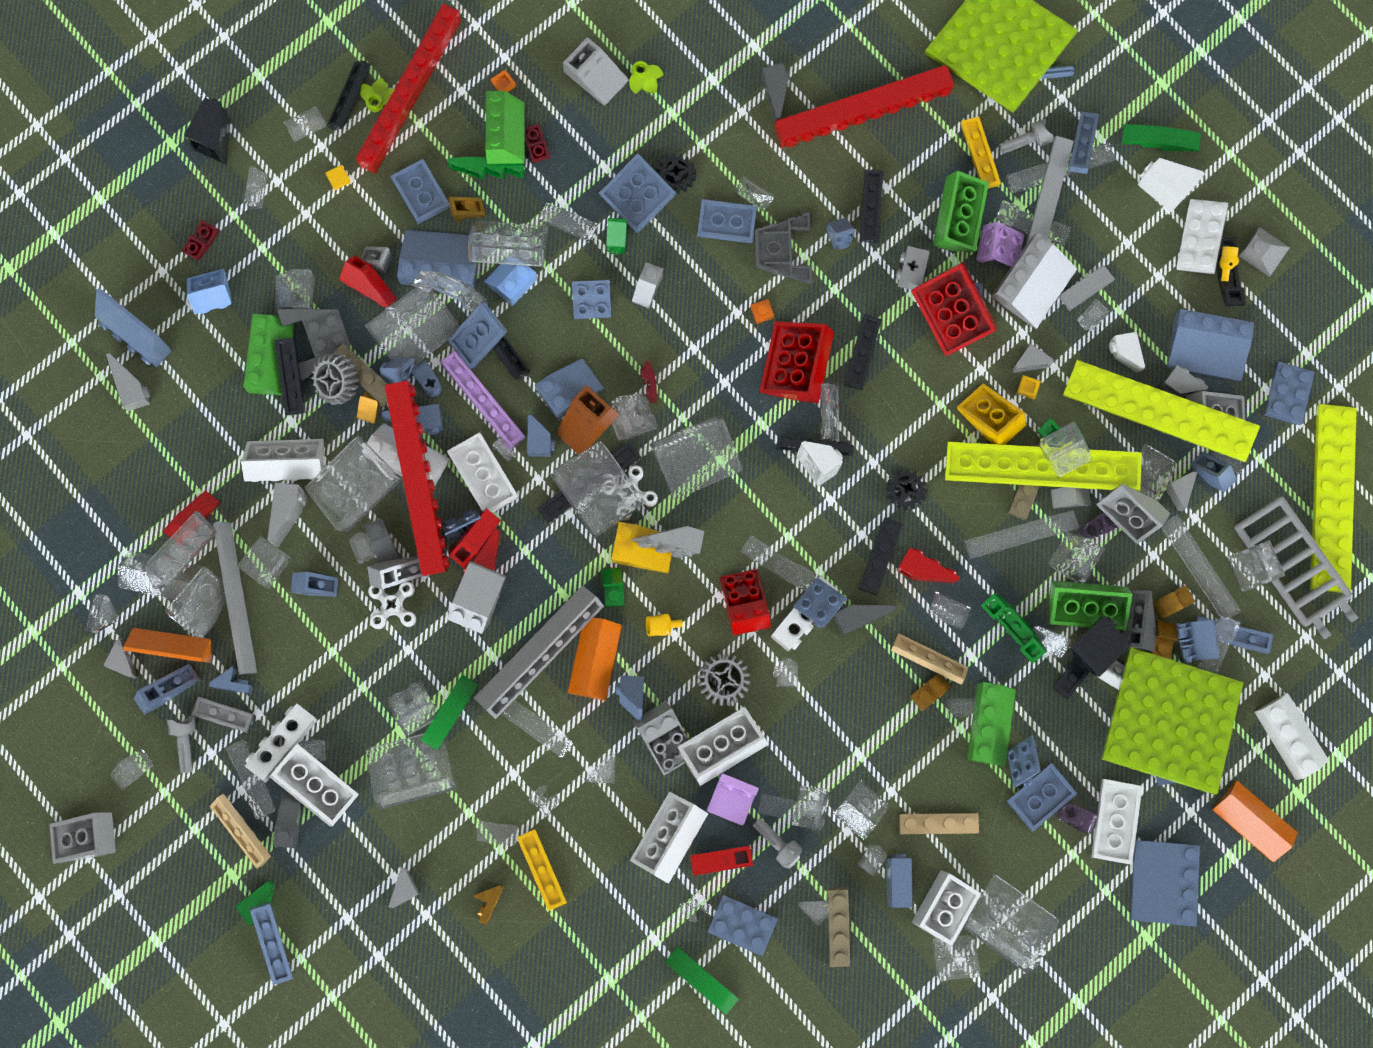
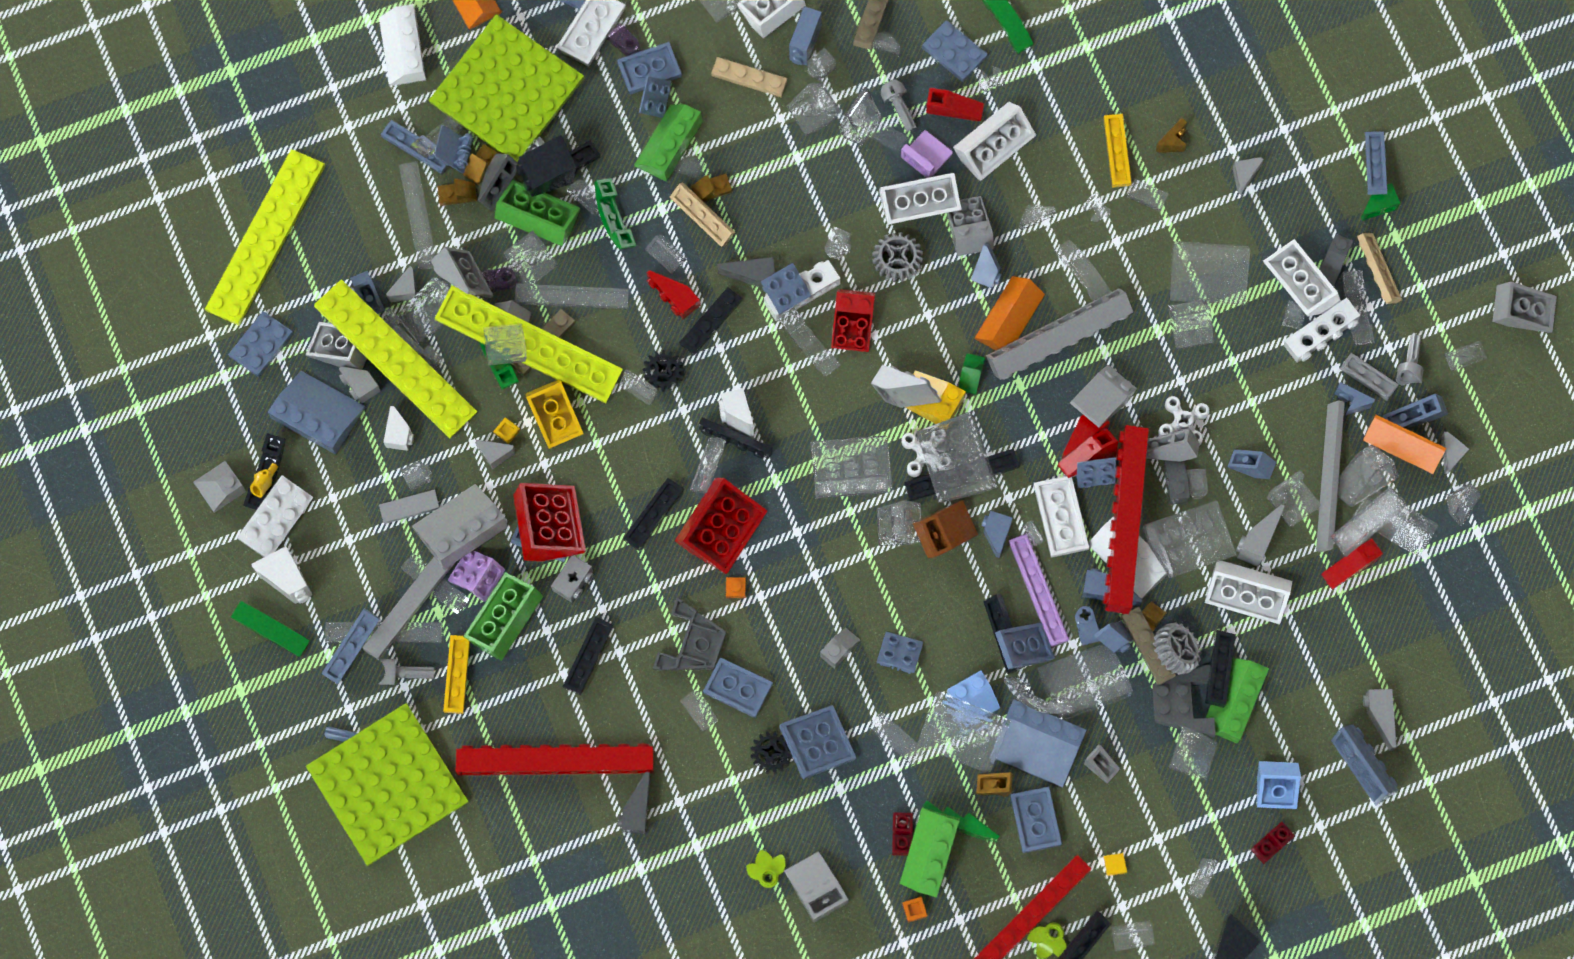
camera: 150 degrees left, 5 degrees down
red slope [339,255,397,308] -> none
green slope [420,674,479,751] -> none
sand blue slope [535,359,604,421] -> none
slope [606,218,627,255] -> none
dark red slope [640,361,657,403] -> none
yellow piece [646,614,683,636] -> none
sand blue slope [826,218,855,249] -> none
clear slope [1228,540,1285,592] -> none
light grey bar [1234,496,1358,639] -> none
none -> clear slope [385,308,442,369]
none -> clear slope [620,369,658,405]

